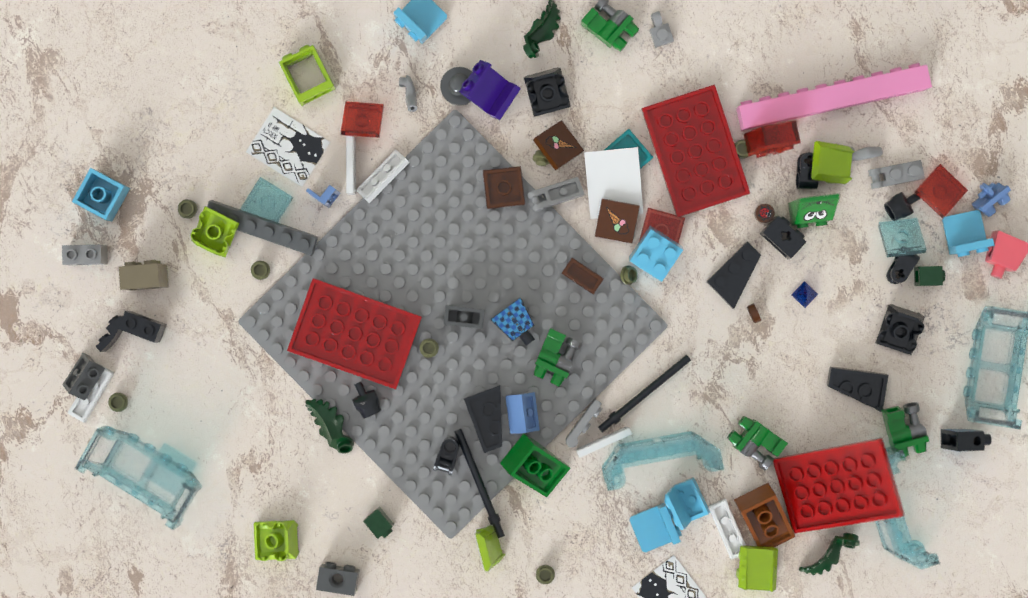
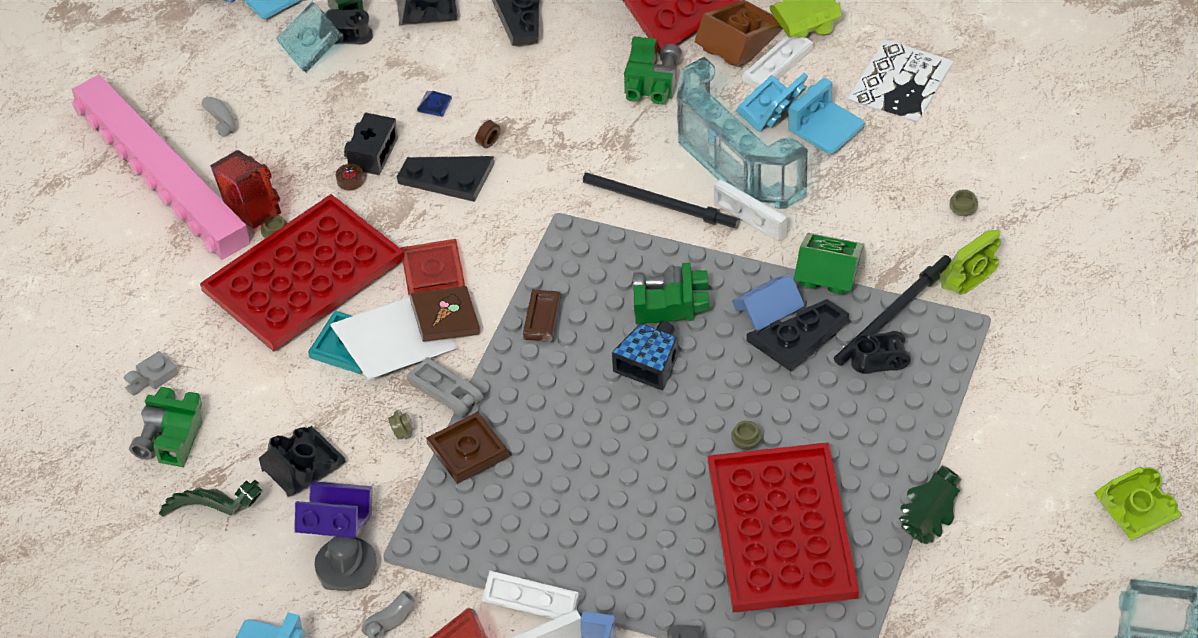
camera: 115 degrees left, 40 degrees down
dark grey brick [316,562,360,596] -> none
black piece [352,381,381,419] -> none
dark green brick [363,507,394,539] -> none
dark grey brick [444,305,485,329] -> none
reddish brown tile [533,120,584,171] -> none
light grey plate [566,399,602,447] -> none
olive plate [620,266,638,285] -> none
medium azure brick [629,226,683,282] -> none
green slope [788,194,839,229] -> none
black piece [796,152,819,189] -> none
lime slope [811,141,855,184] -> none
light grey plate [868,160,925,189] -> none
black piece [884,192,920,221] -> none
clear red tile [914,164,968,218] -> none

